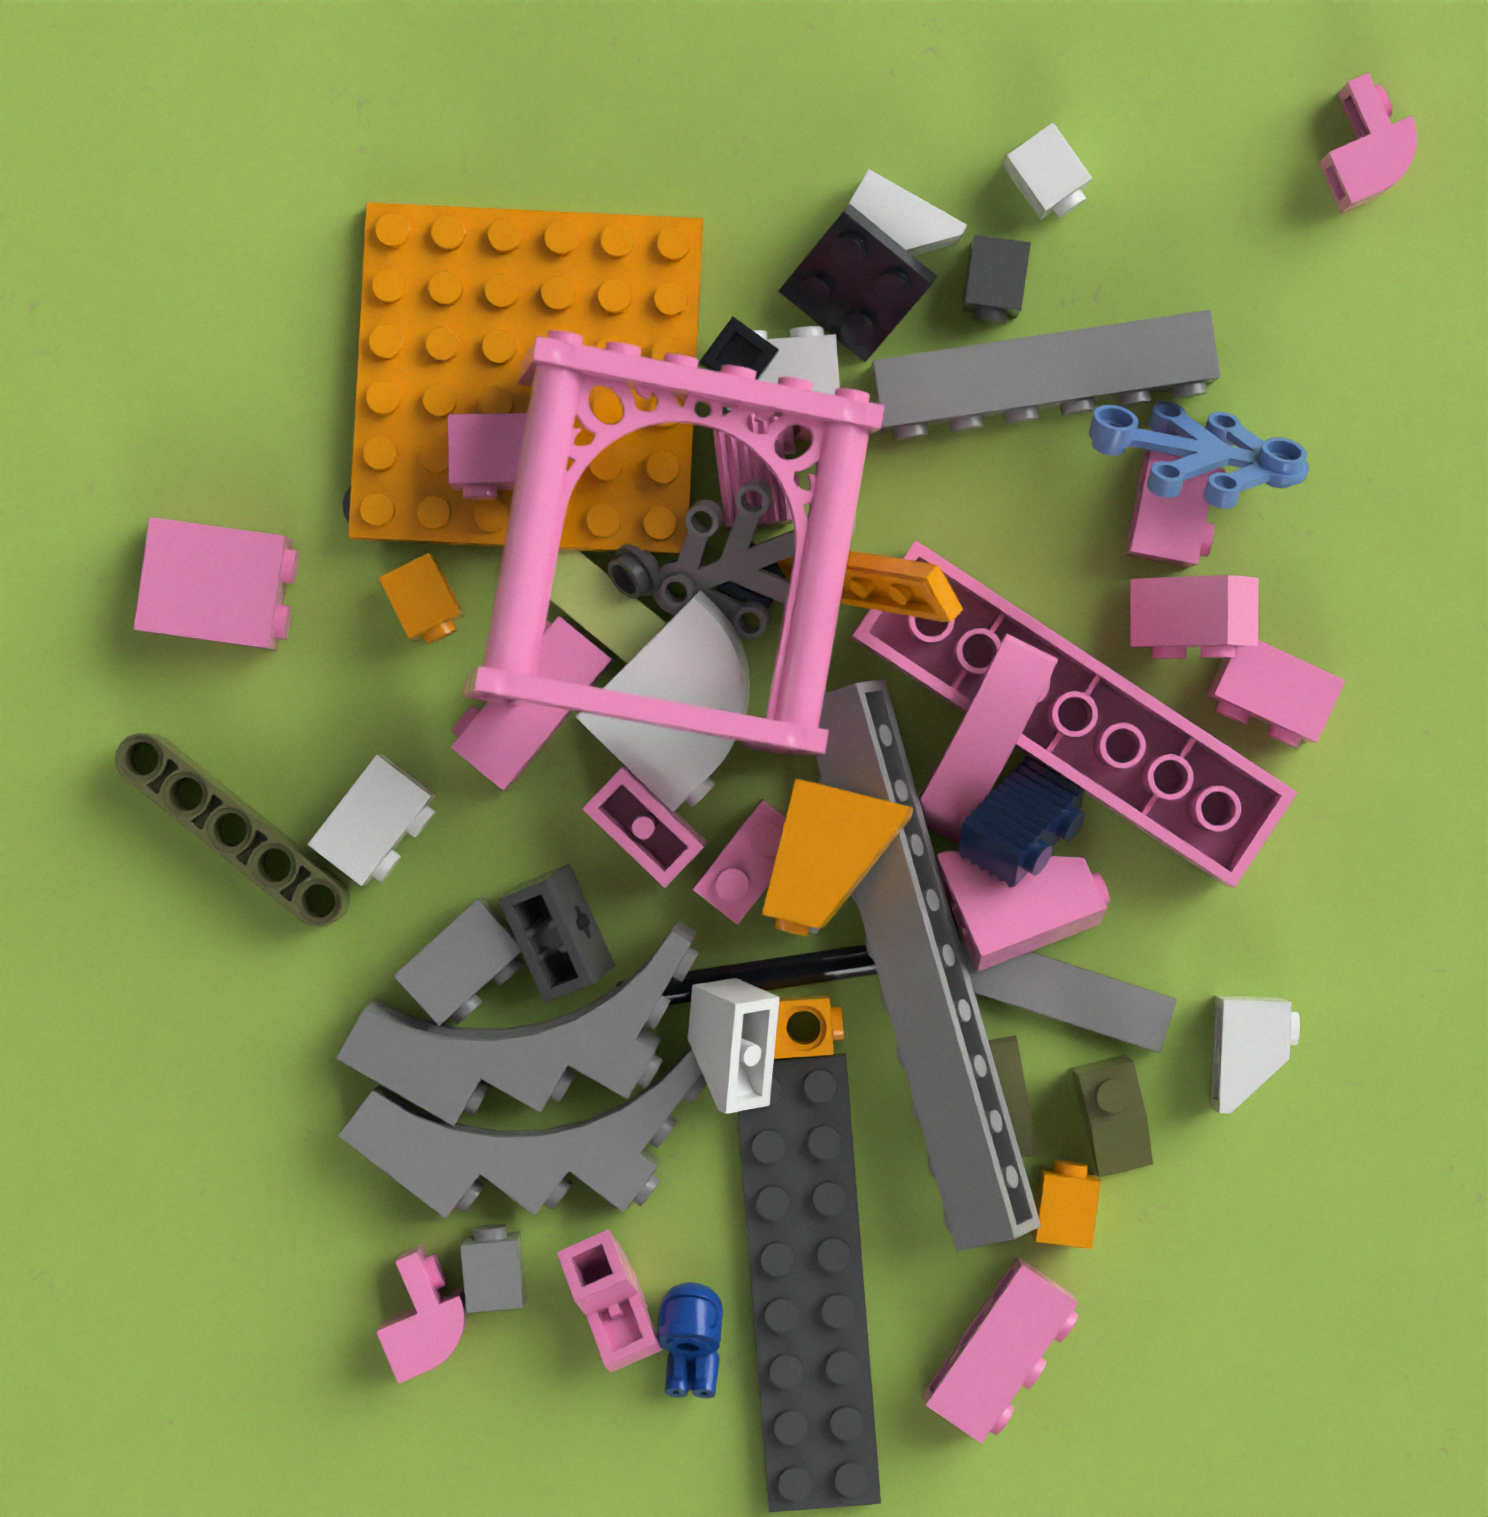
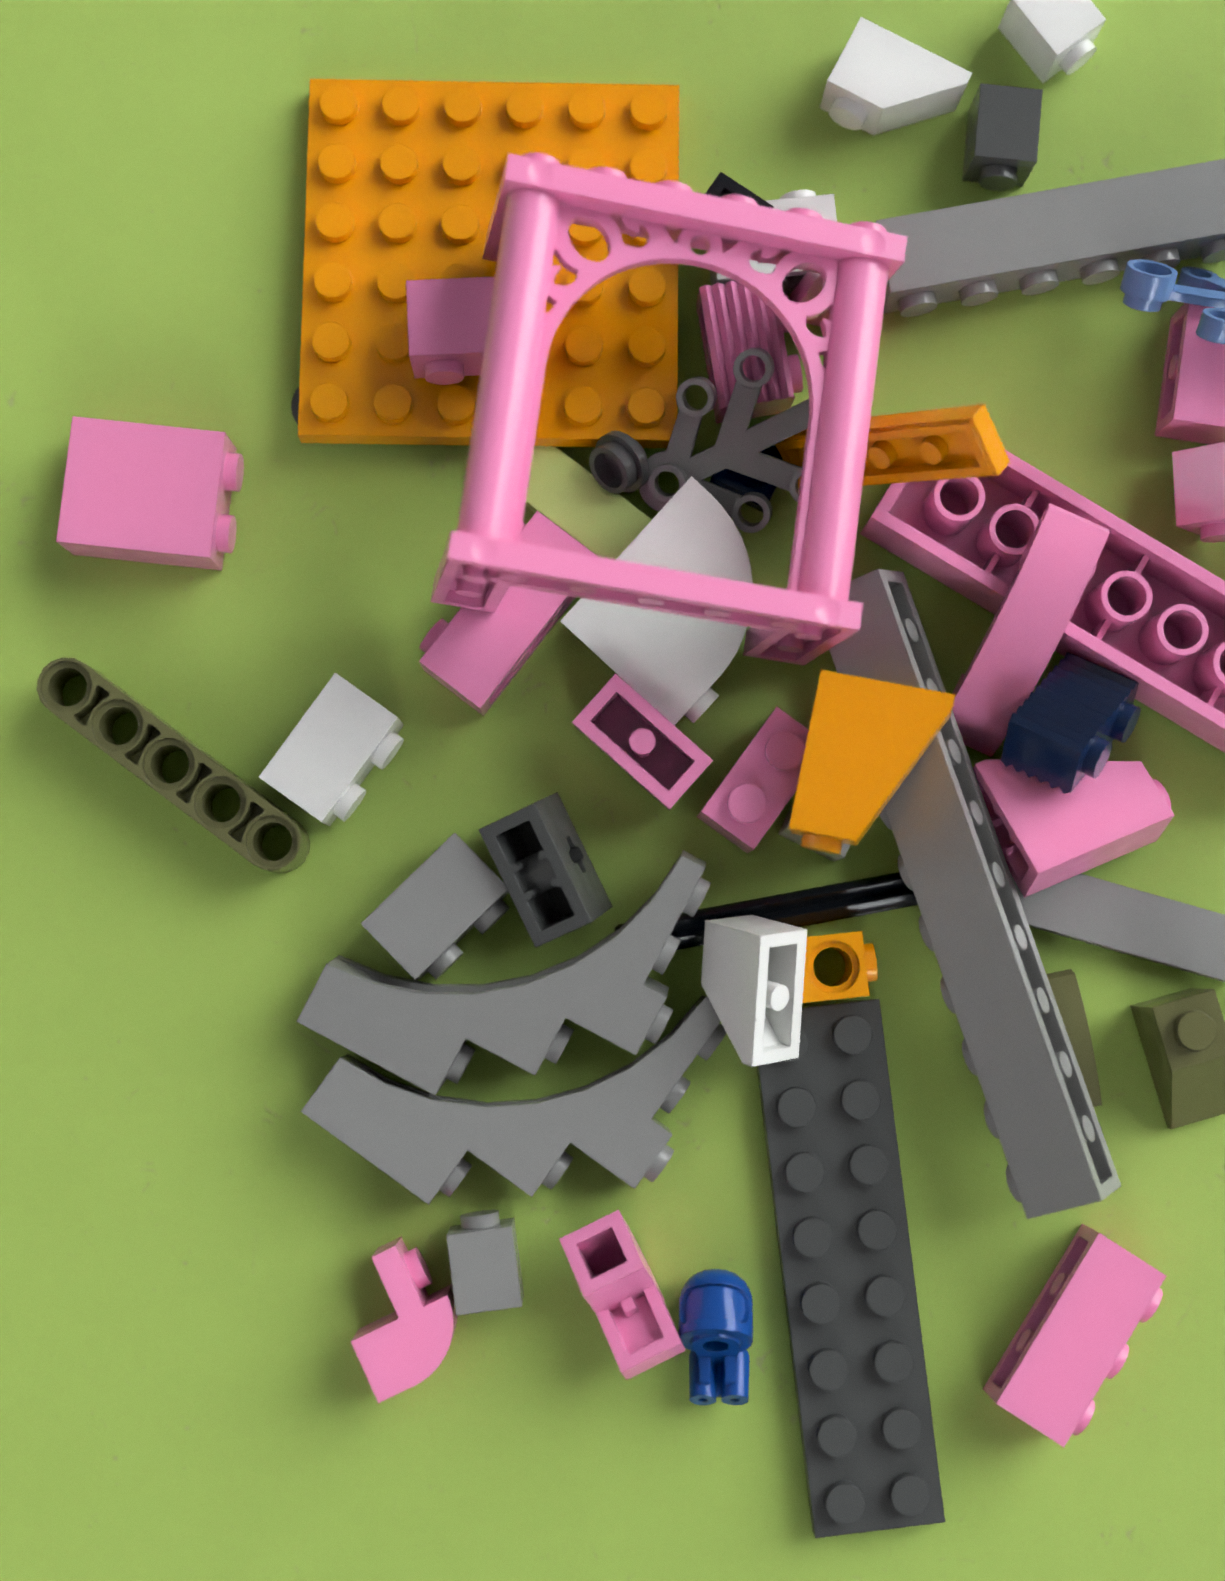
camera: 10 degrees left, 5 degrees down
light orange brick [379,553,464,645] -> none
black plate [778,203,937,362] -> none
light orange brick [1031,1160,1101,1249] -> none

